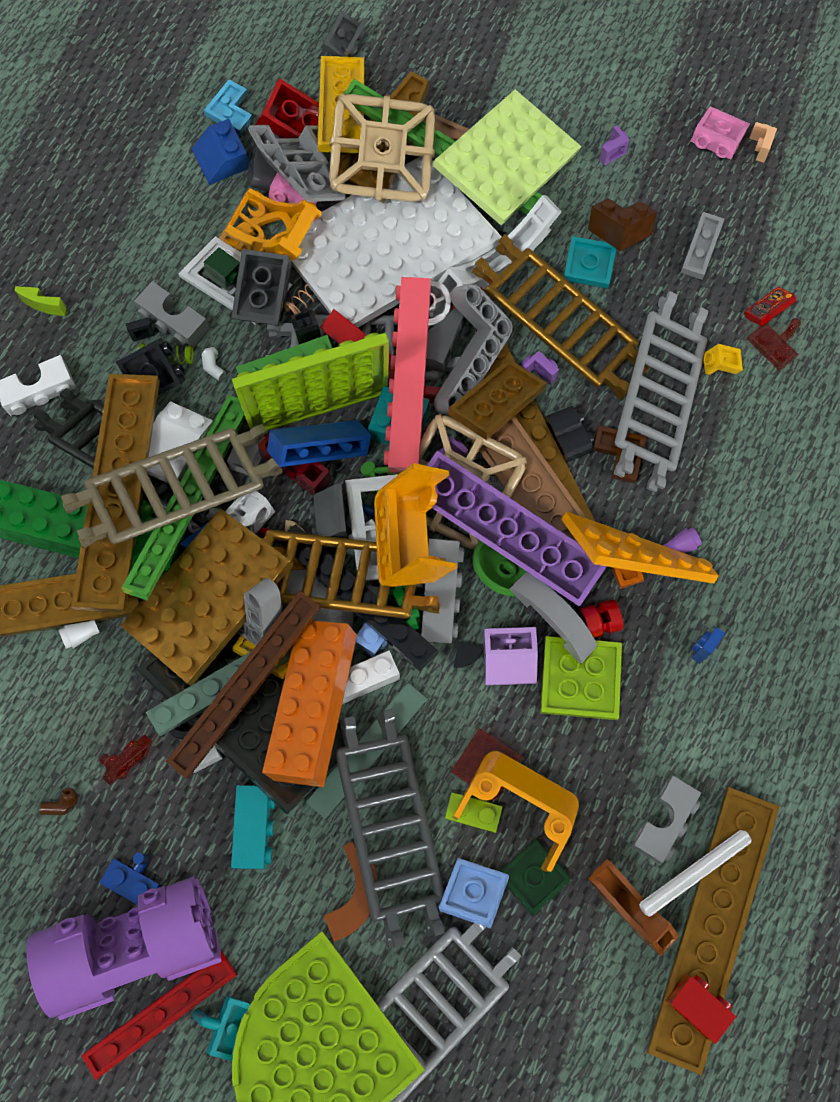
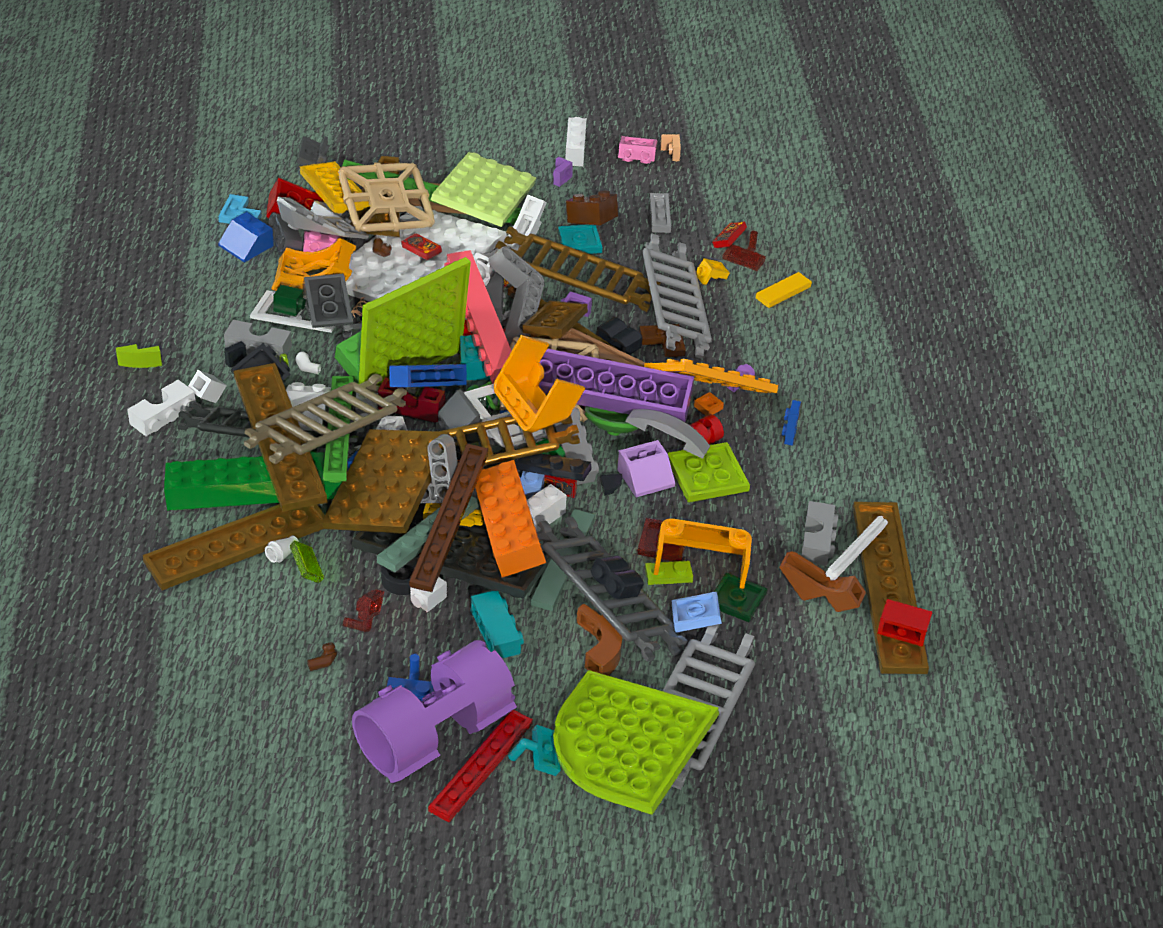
camera: 25 degrees left, 30 degrees down
none -> white brick [188,370,227,403]
none -> clear neon green tile [290,540,324,583]
none -> reddish brown arm [373,238,392,257]
none -> red tile [401,233,442,260]
none -> white brick [565,117,586,166]
none -> black brick [590,555,644,599]
none -> yellow tile [756,272,812,308]

